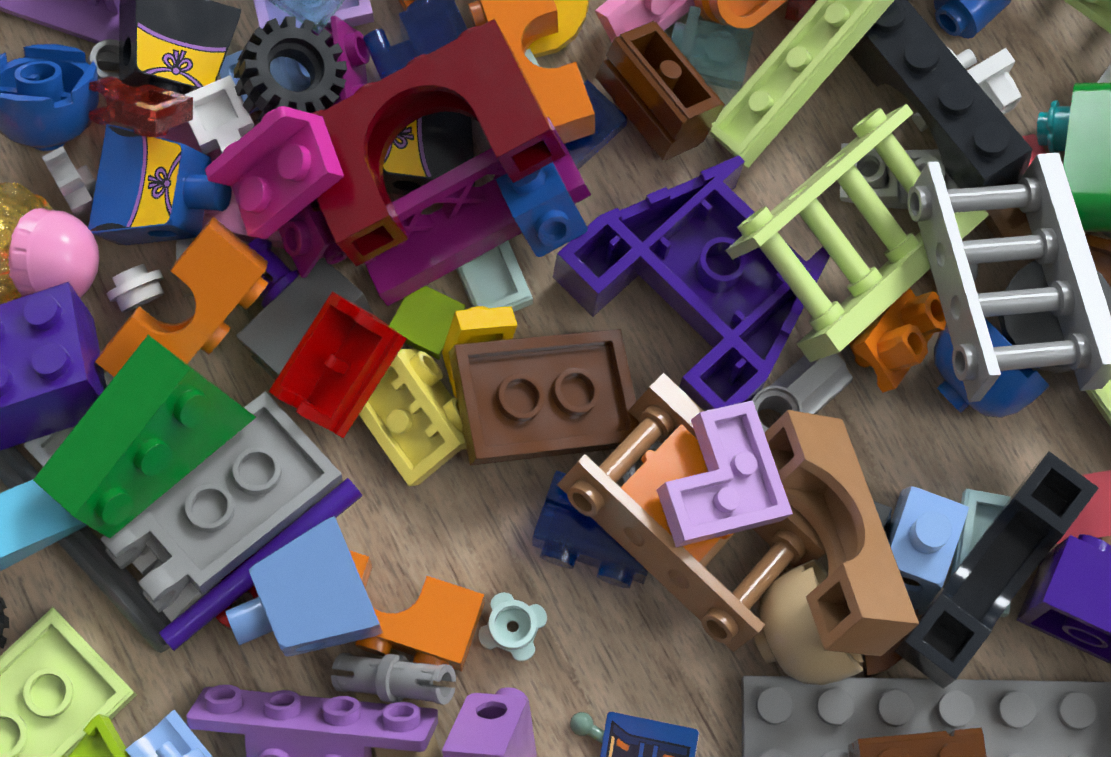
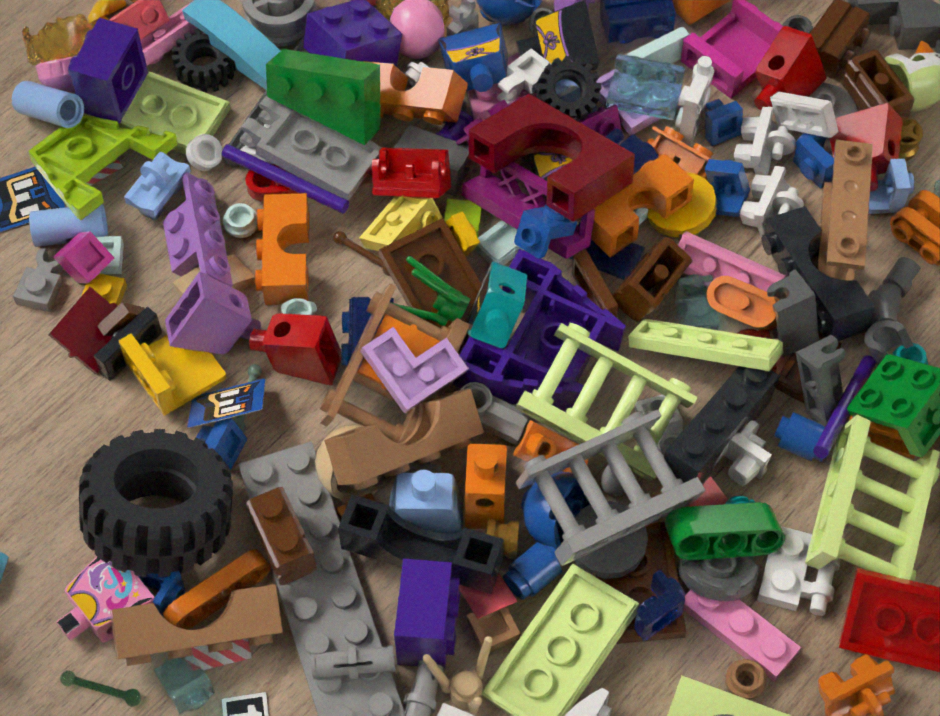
camera: 75 degrees right, 15 degrees down
clear red plate [89,76,193,137] -> none
dark pink bracket [205,106,344,239] -> none
medium blue torso [225,516,383,657] -> none
light grey pin [331,652,456,705] -> none
none -> white tile [186,134,223,171]
none -> light aqua plate [223,203,258,238]
none -> red torso [249,313,343,386]
none -> reddish brown hinge [333,231,390,276]
none -> green plant [390,256,471,326]
none -> orange torso [465,444,507,529]
none -> teal torso [466,261,527,349]
none -> pearl gold wheel [486,518,520,560]
none -> blue brick [503,542,562,600]
none -> reddish brown tile [572,249,618,318]

